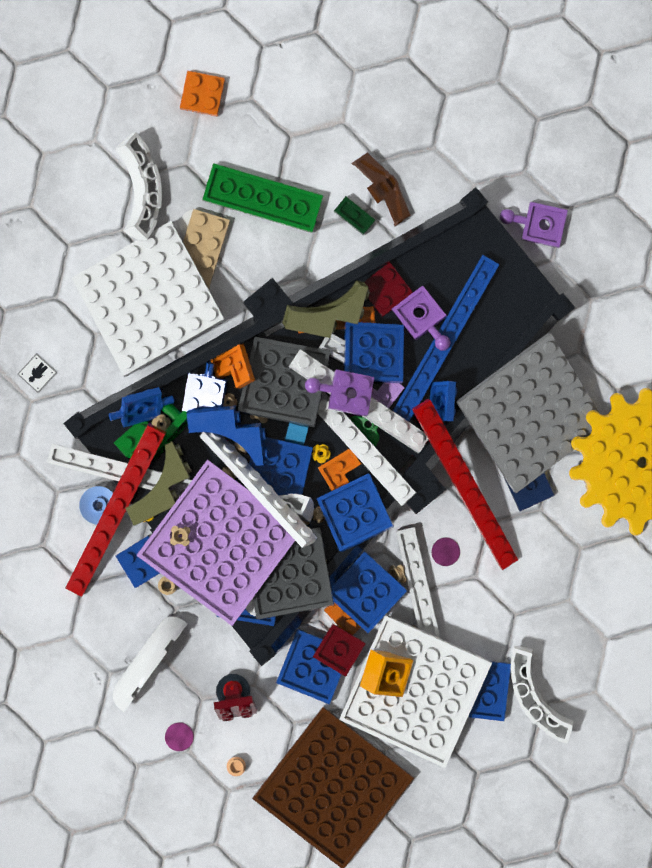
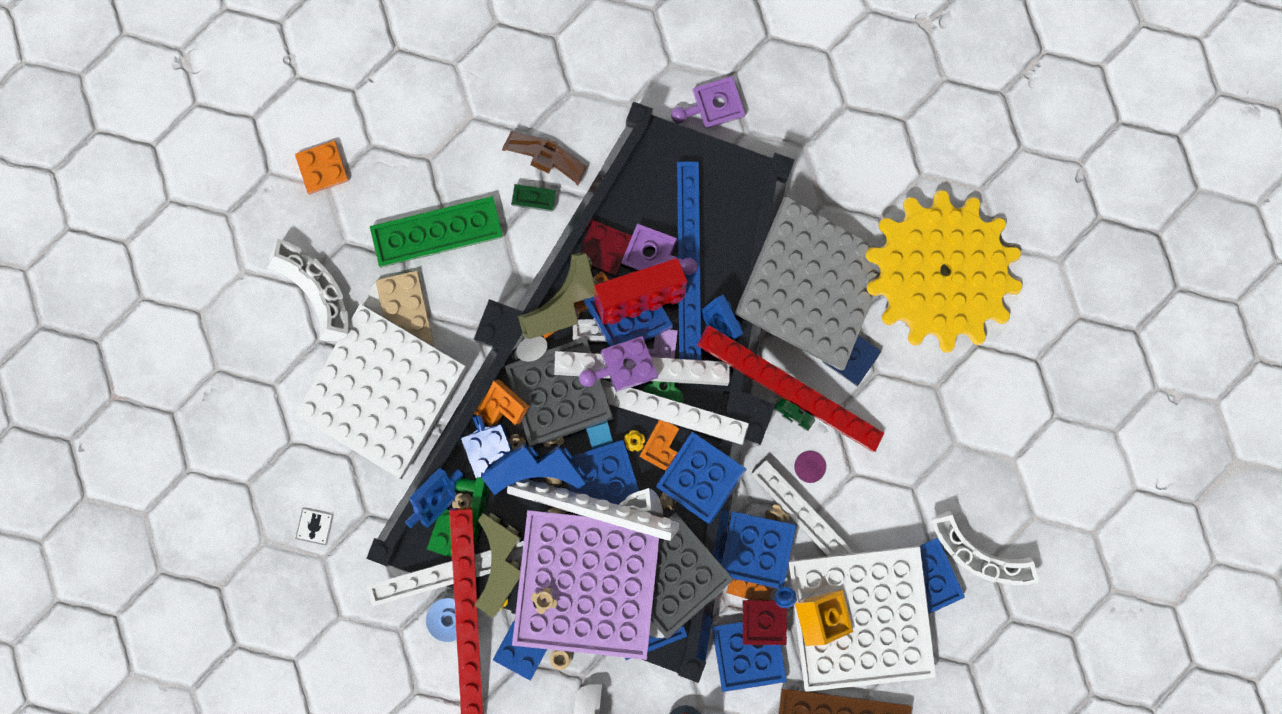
camera: 30 degrees left, 5 degrees down
none -> white sticker [516,336,547,362]
none -> red brick [594,258,687,325]
none -> dark green plate [774,398,816,431]
none -> blue plate [775,587,797,608]

